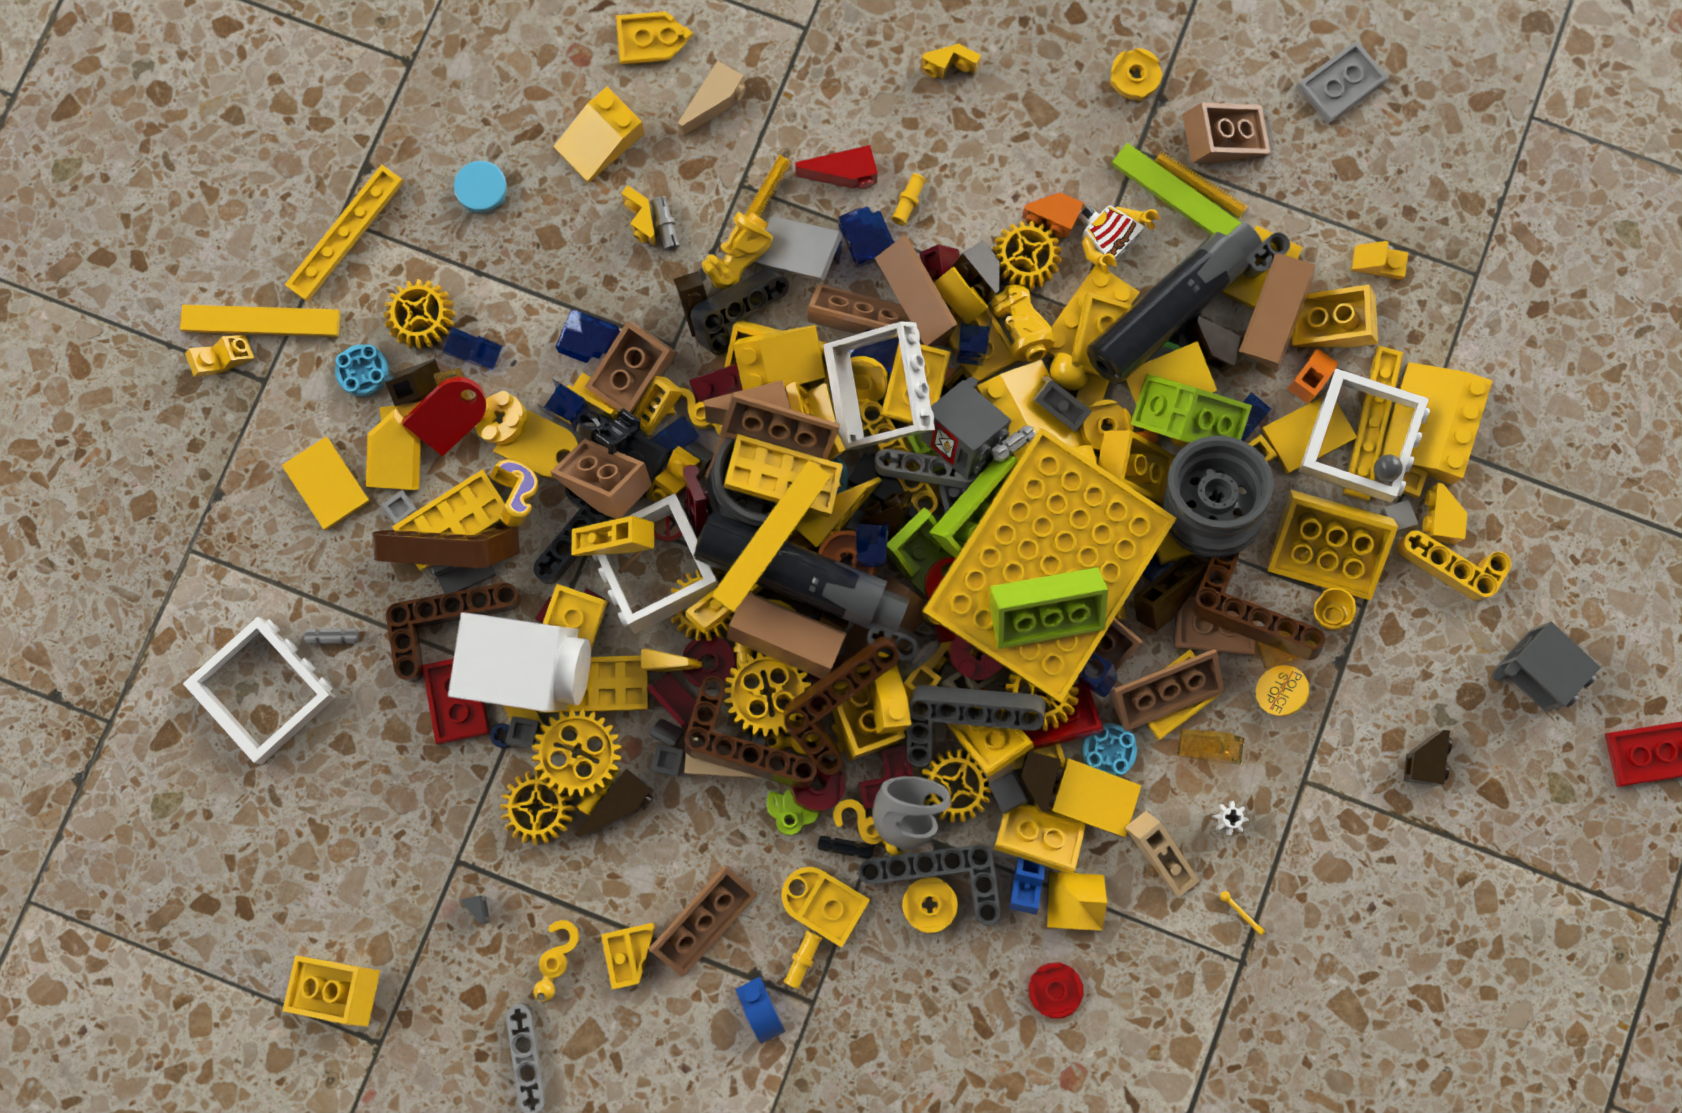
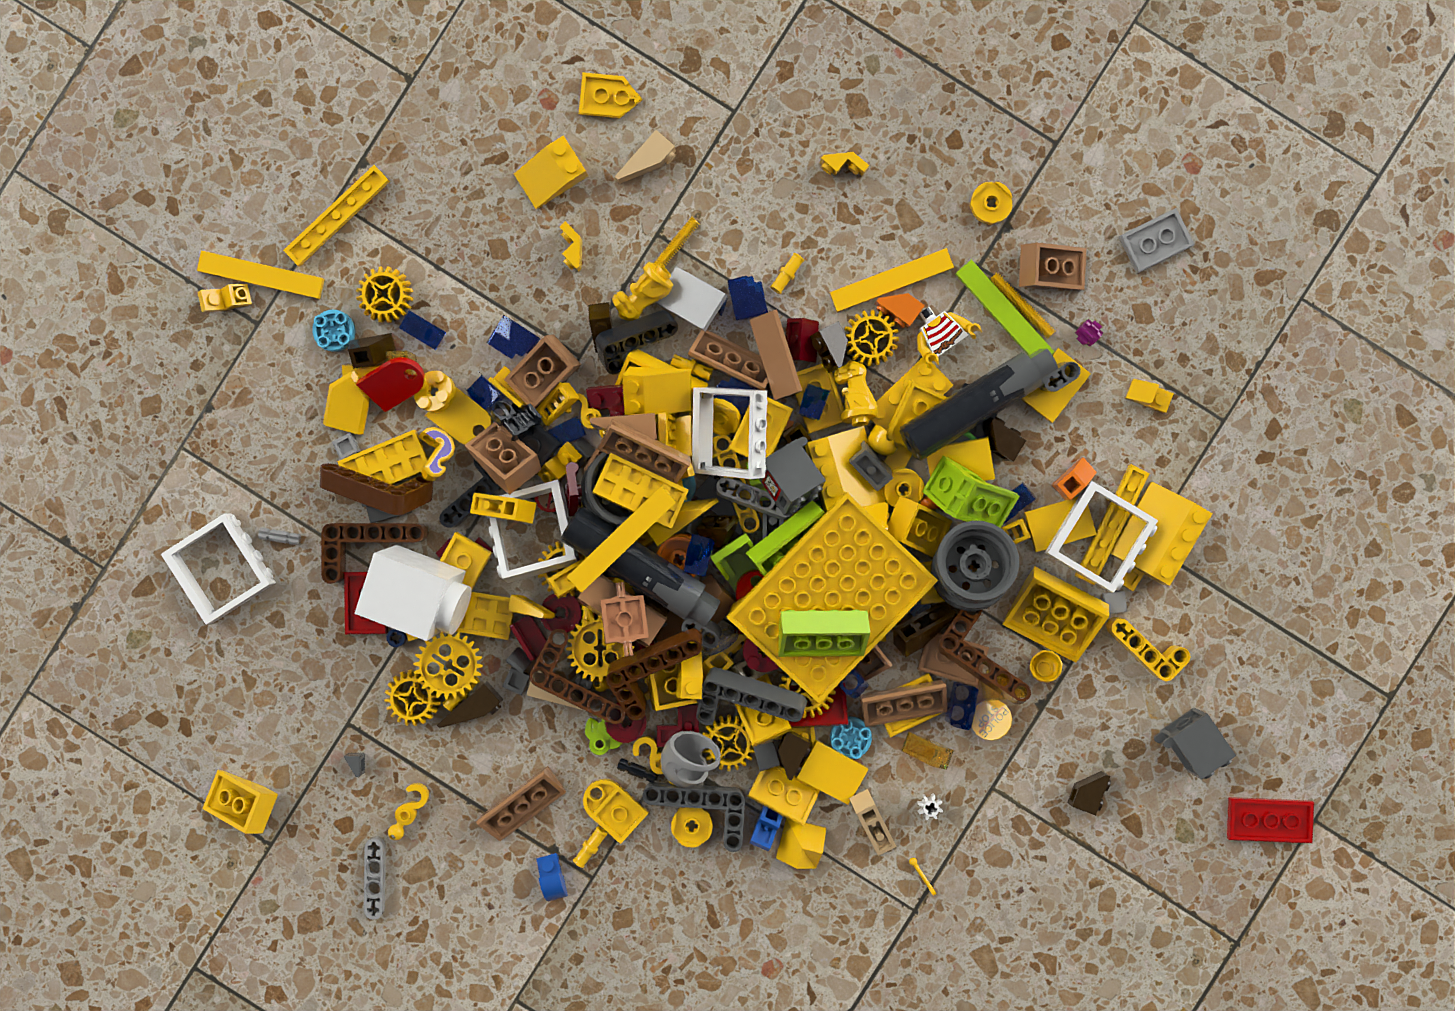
camera: 15 degrees right, 10 degrees up
yellow tile [281,436,371,531] -> none
medium azure tile [454,161,507,213] -> none
dark grey plate [506,716,540,750] -> none
yellow wing [601,922,655,990] -> none
light grey pin [650,196,680,251] -> none
red slope [795,145,878,189] -> none
yellow slope [934,267,989,324] -> none
light grey axle [991,426,1036,461] -> none
red tile [1028,962,1084,1019] -> none
medium nougat slope [1239,254,1315,371] -> none
yellow slope [1292,285,1378,348] -> none
dark grey piece [1373,454,1403,482] -> none
yellow slope [1422,483,1467,544] -> none
none -> nougat plate [600,582,649,656]
none -> yellow pin [670,354,714,381]
none -> yellow tile [829,248,954,312]
none -> clear blue piece [944,682,979,730]
none -> magenta gear [1075,319,1103,347]

